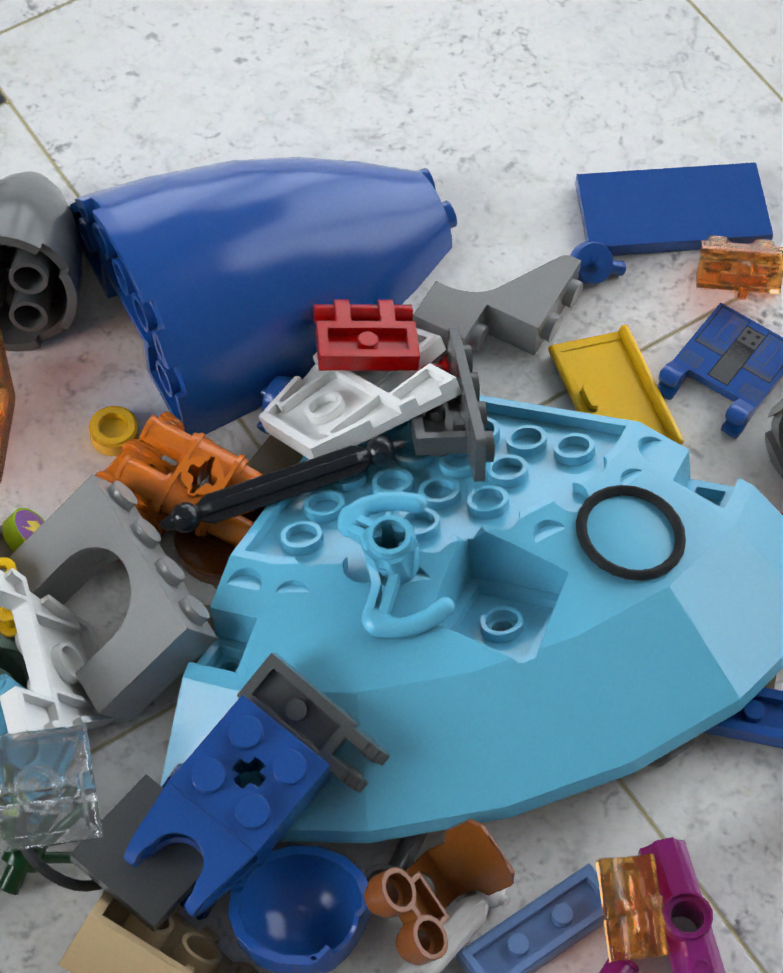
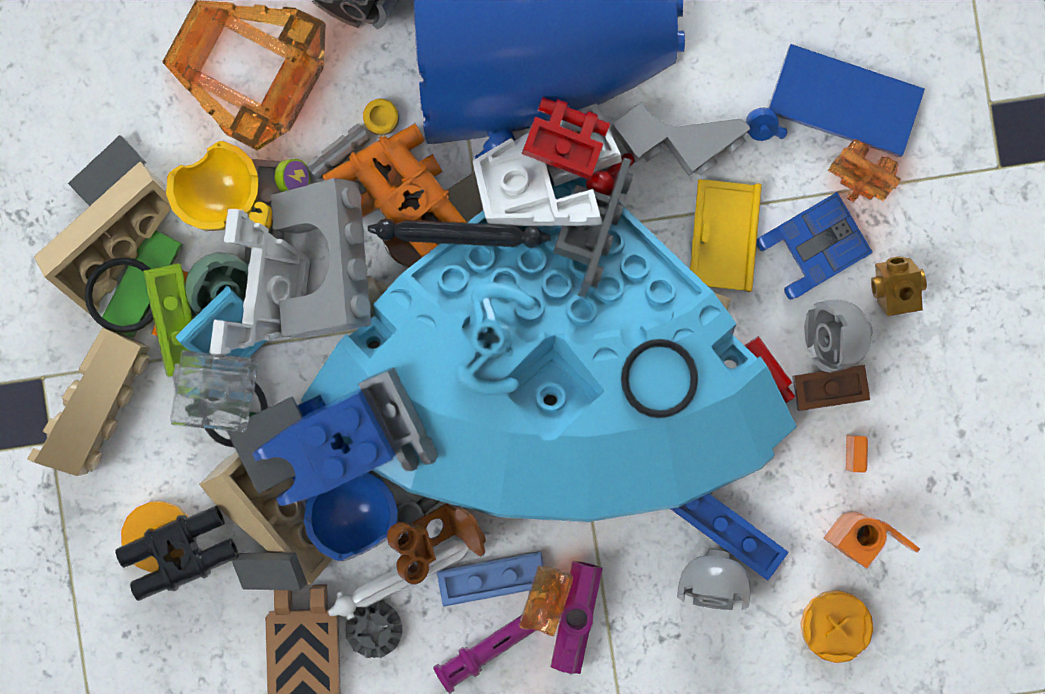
camera: 25 degrees right, 30 degrees up
none -> light grey axle [307,124,370,179]

